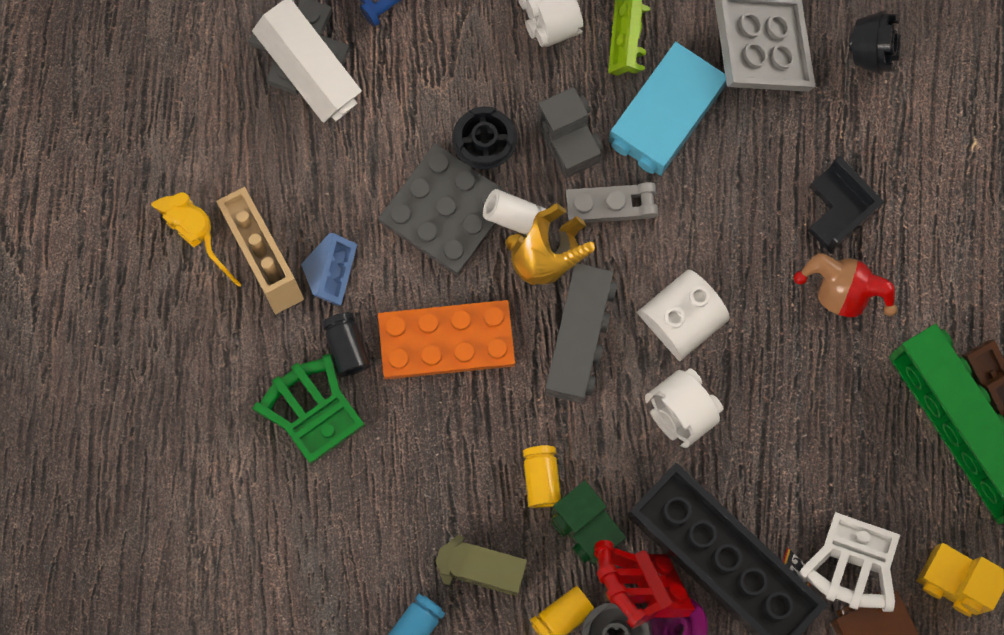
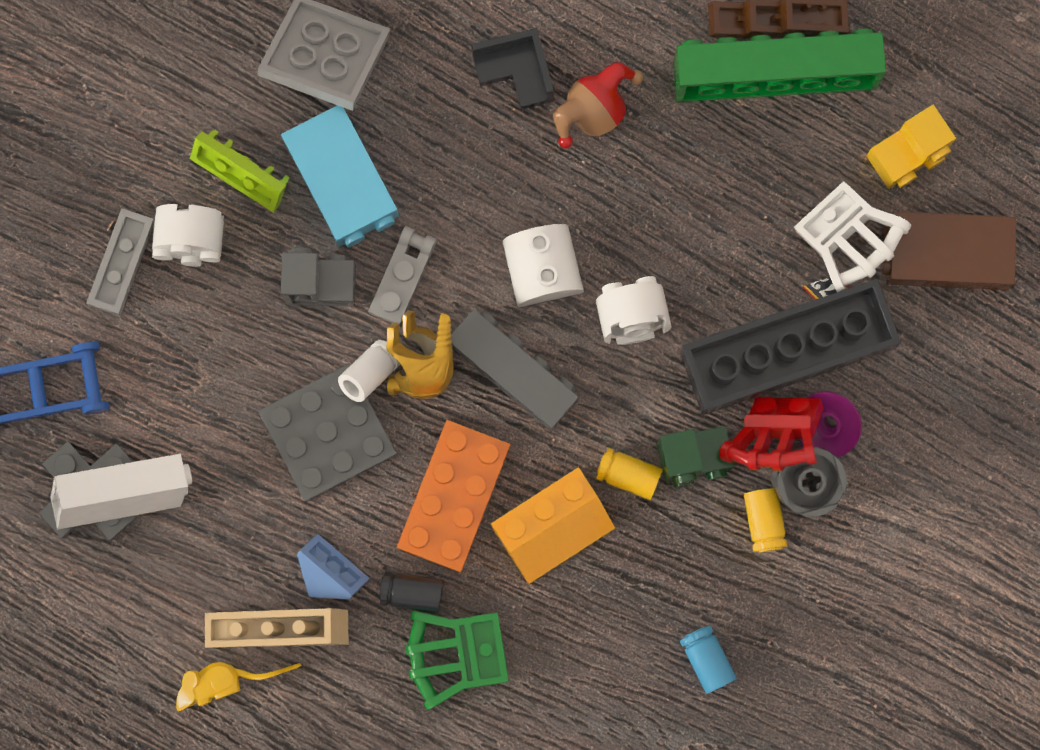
camera: 60 degrees left, 5 degrees up
olive piece [436,535,527,597] -> none
black cone [452,106,517,169] -> none
none -> light orange slope [491,467,615,585]

